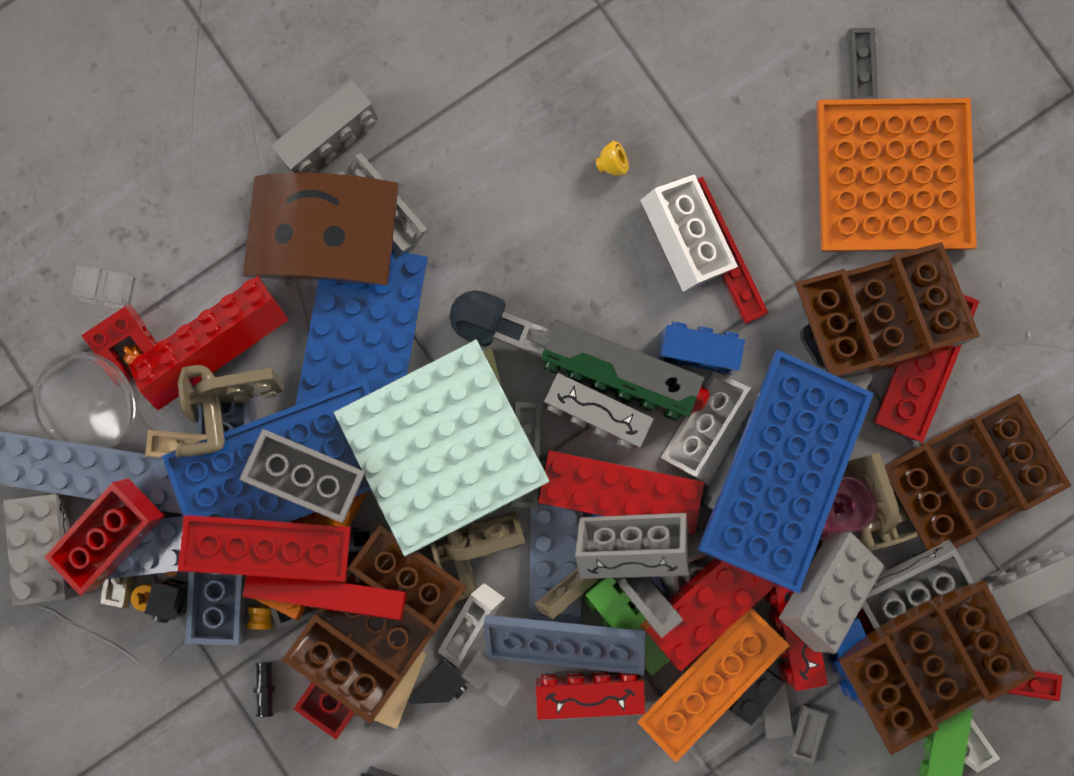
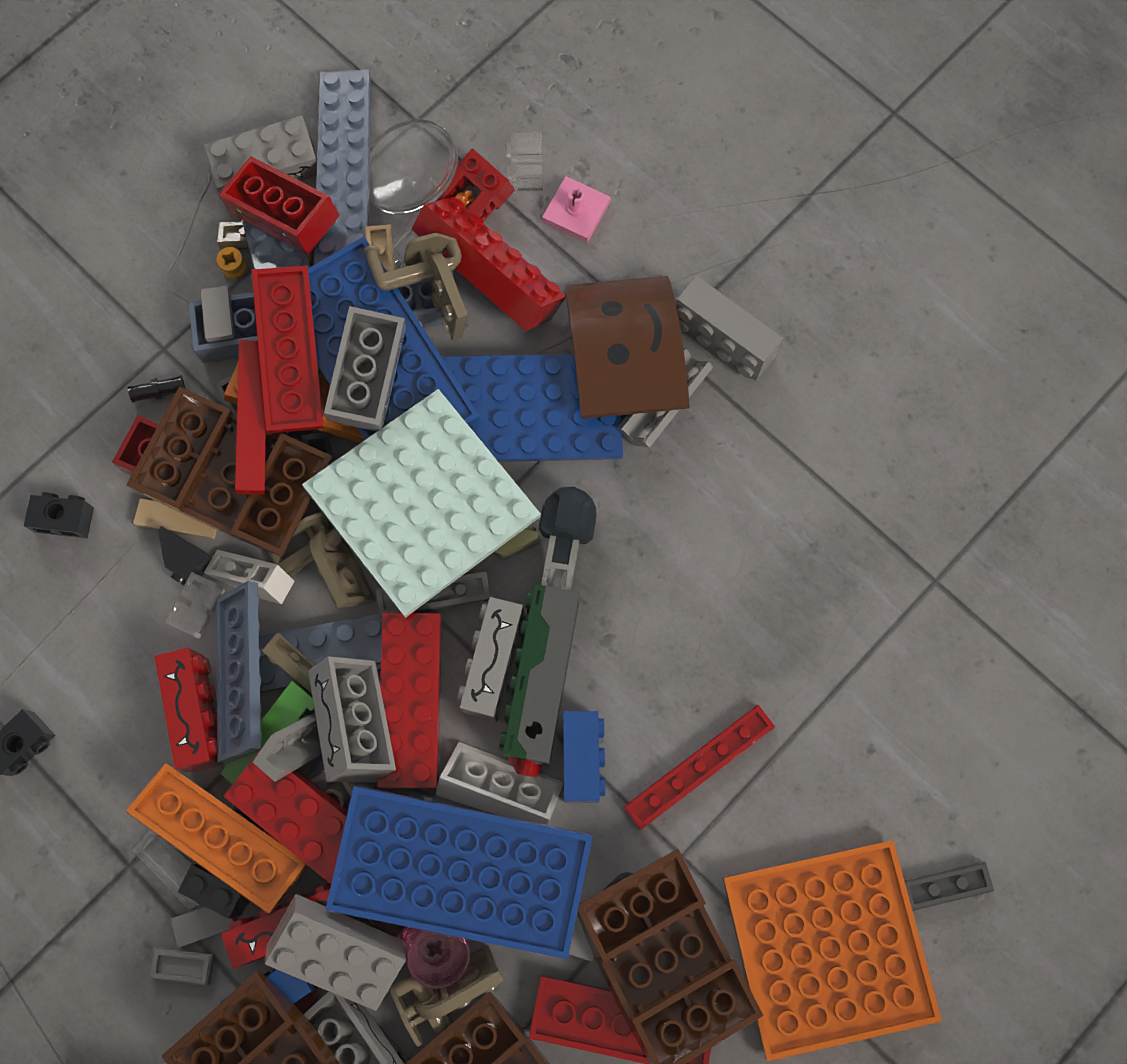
camera: 80 degrees right, 10 degrees down
black brick [144,578,188,623] -> none
light orange wheel [246,605,273,630] -> none
yellow brick [596,141,629,176] -> none
white slope [640,175,738,292] -> none
none -> light grey tile [201,286,235,342]
none -> bright pink tile [542,176,611,243]

